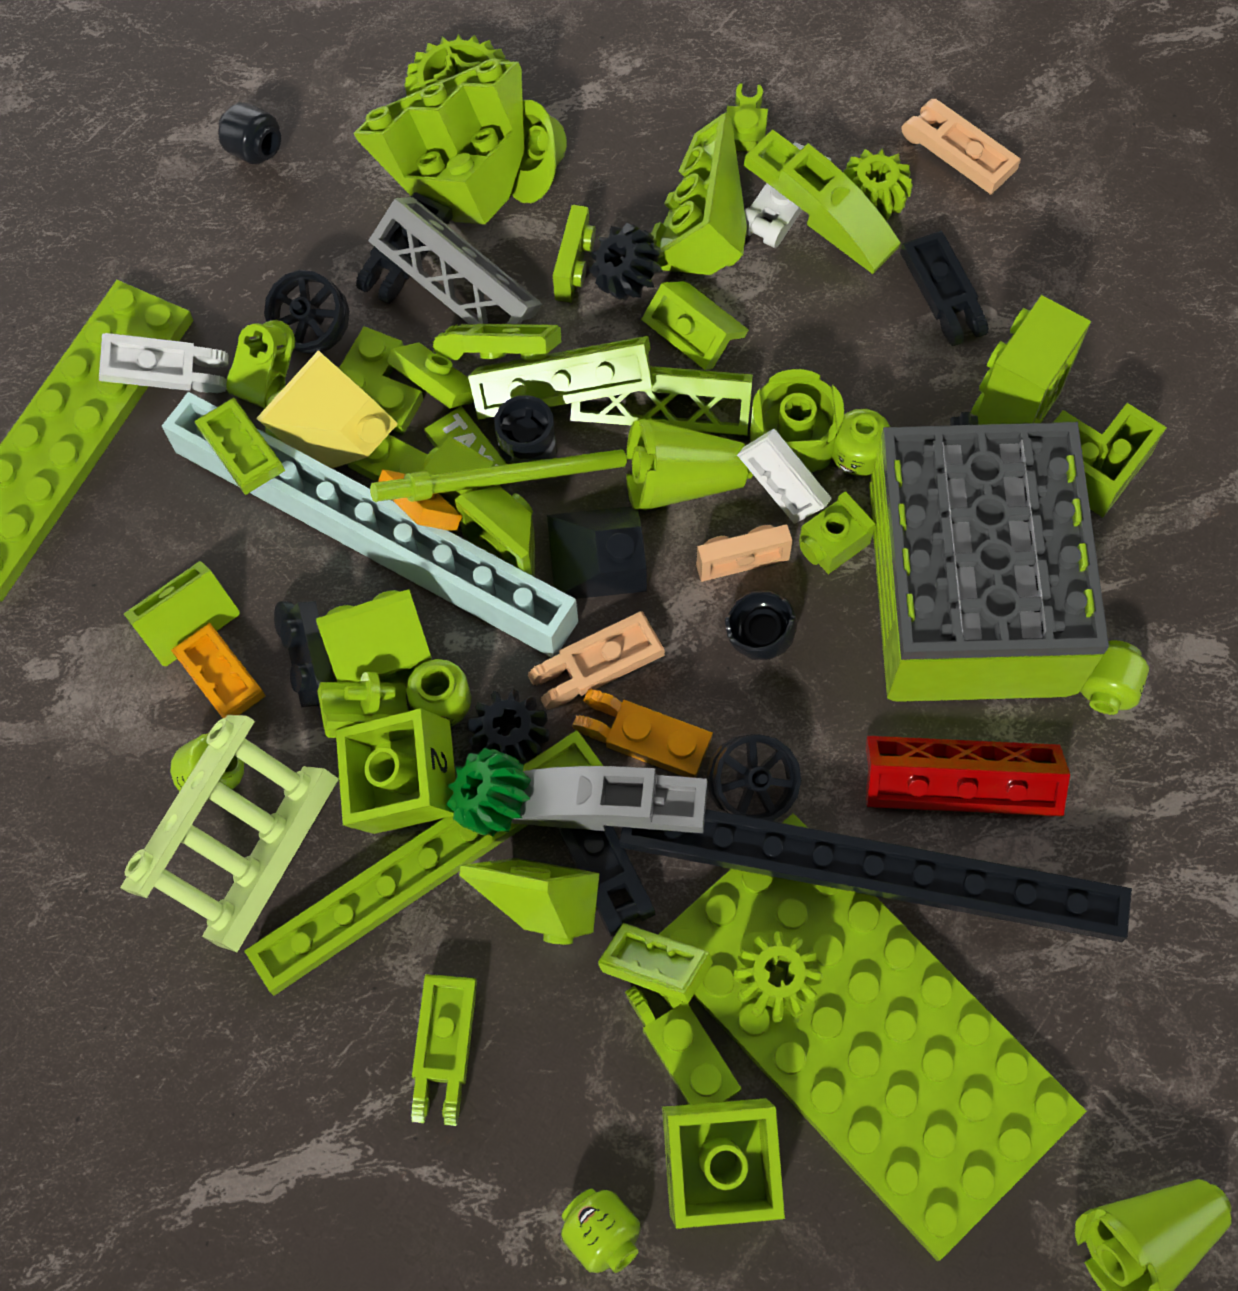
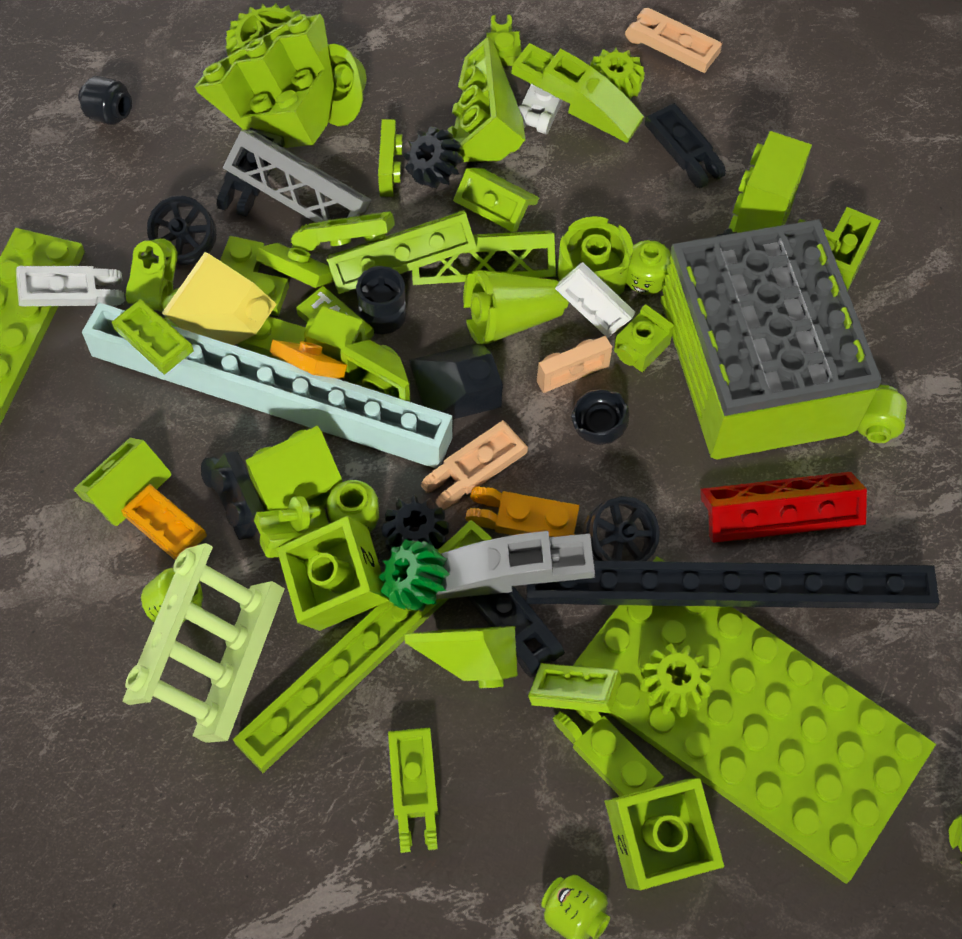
camera: 15 degrees left, 5 degrees down
lime bar [370,449,627,502] -> none

